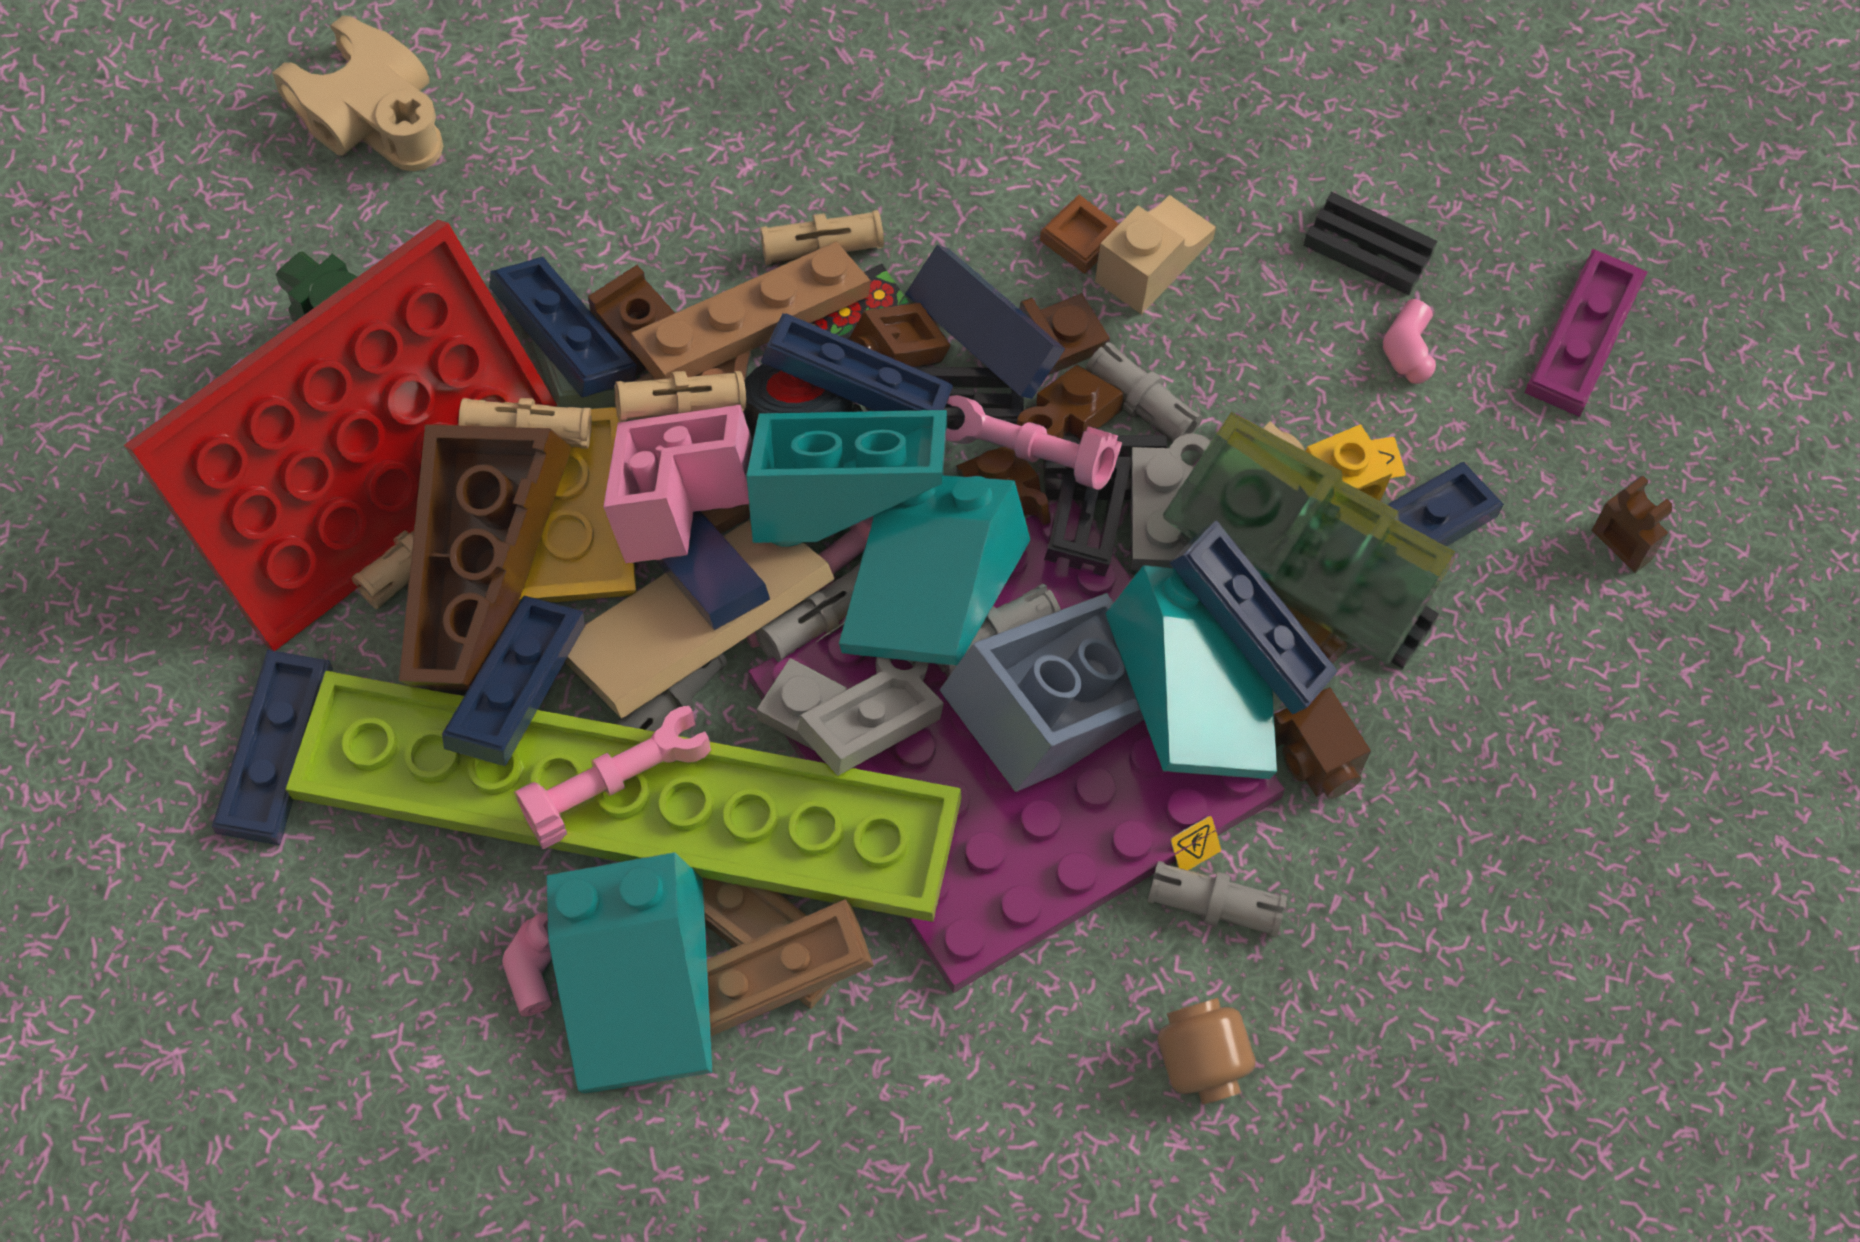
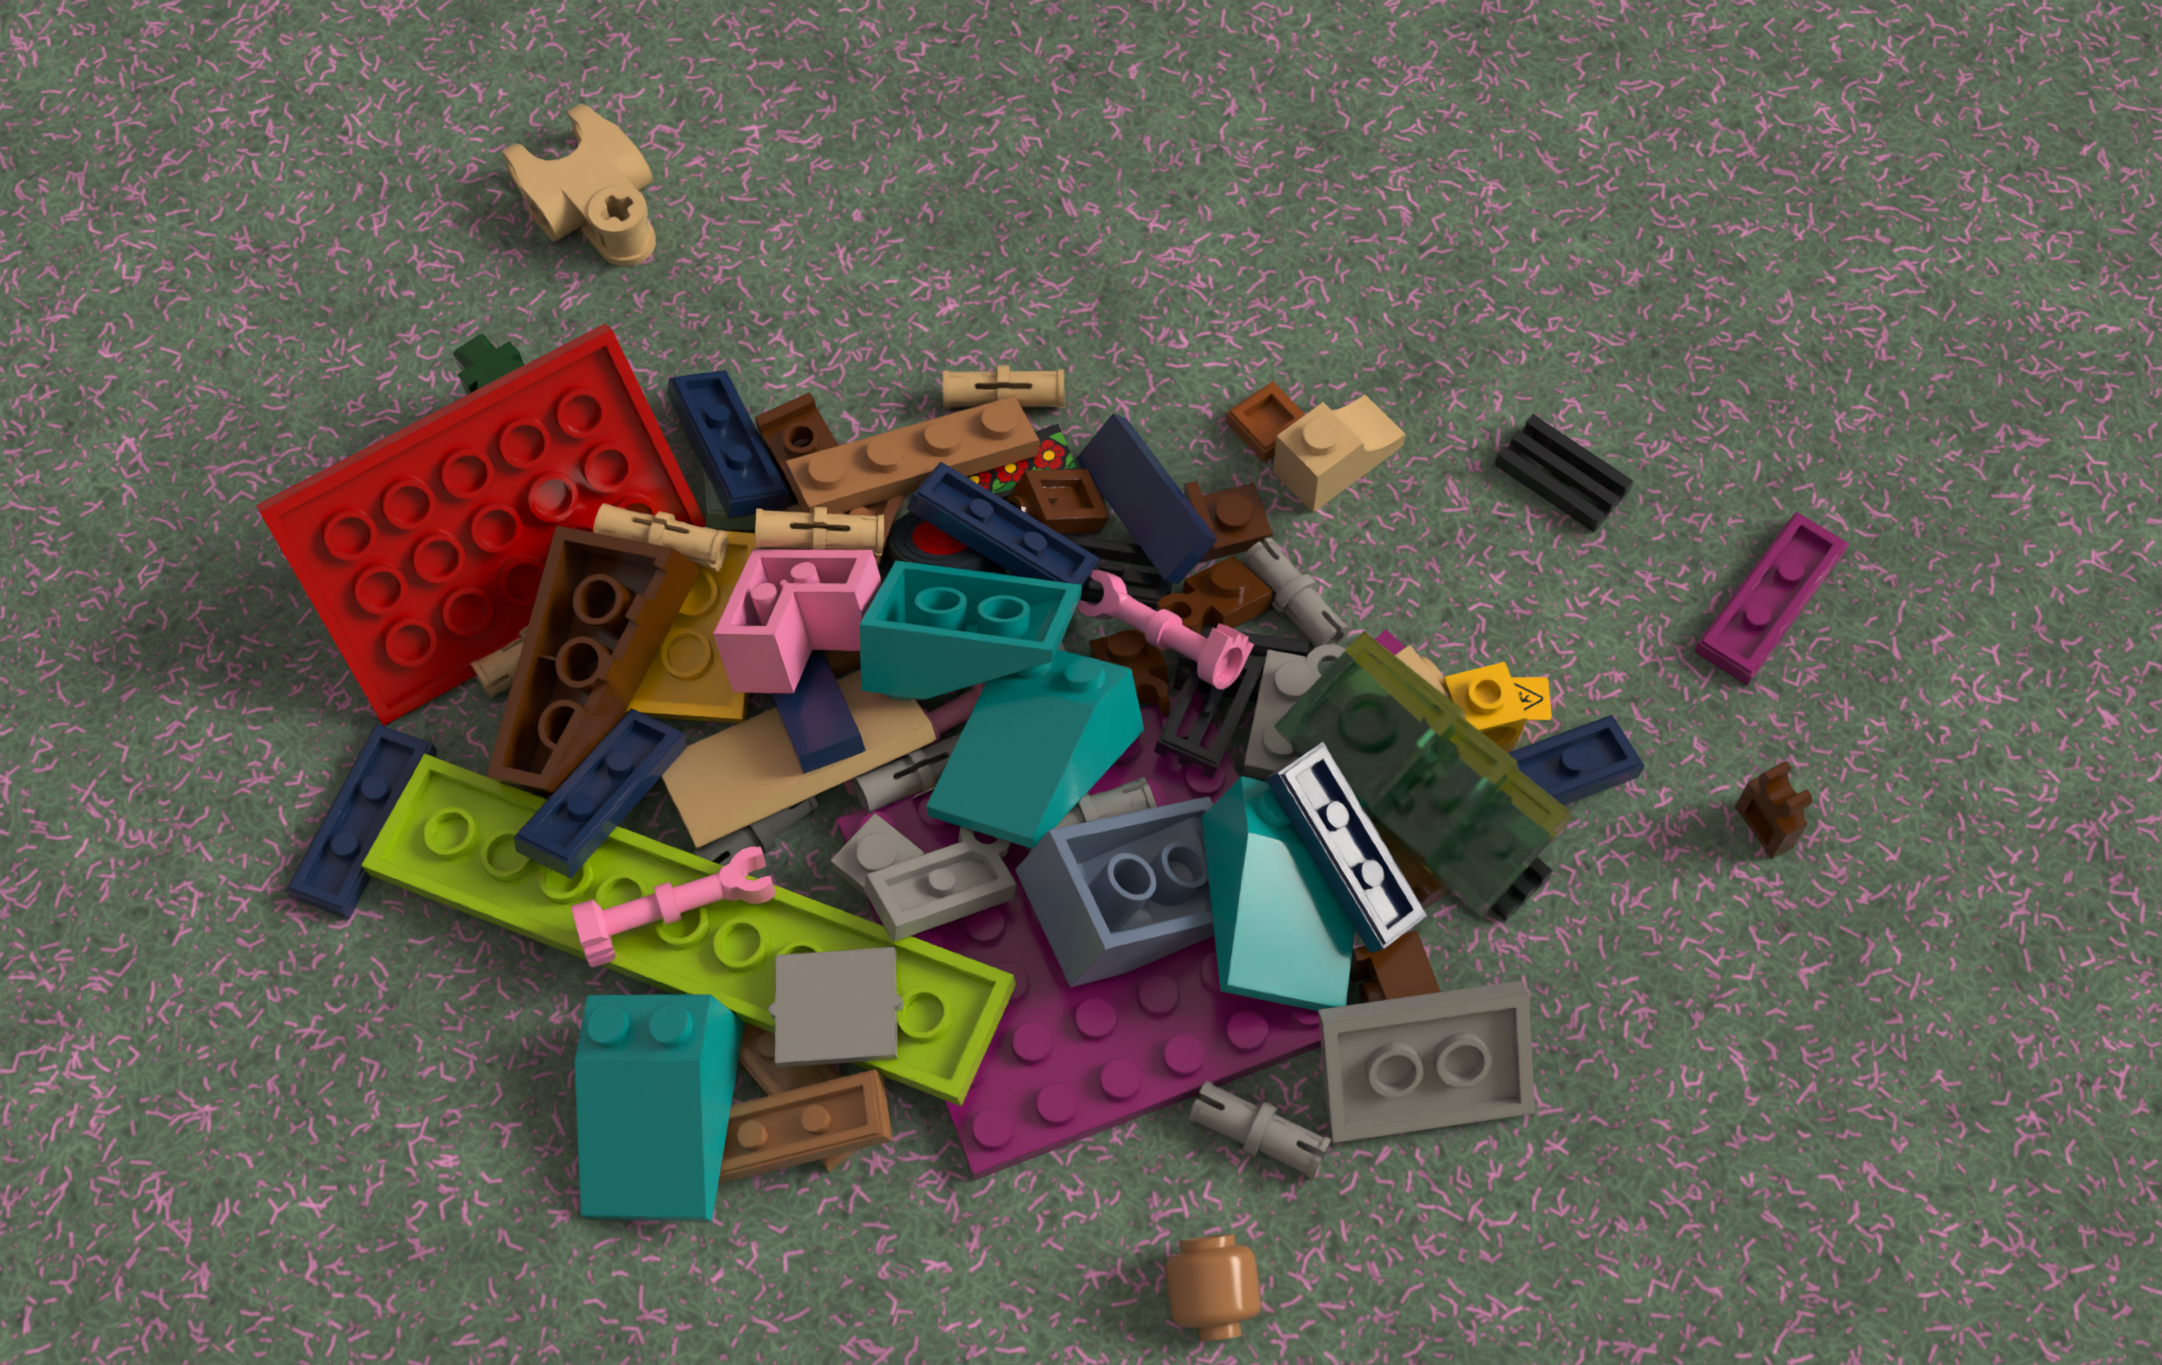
camera: 15 degrees right, 0 degrees up
bright pink arm [502,913,552,1017] -> none
yellow sticker [1171,816,1221,870] -> none
bright pink arm [1383,299,1436,384] -> none
none -> light grey piece [768,947,904,1067]
none -> light grey plate [1318,980,1535,1143]

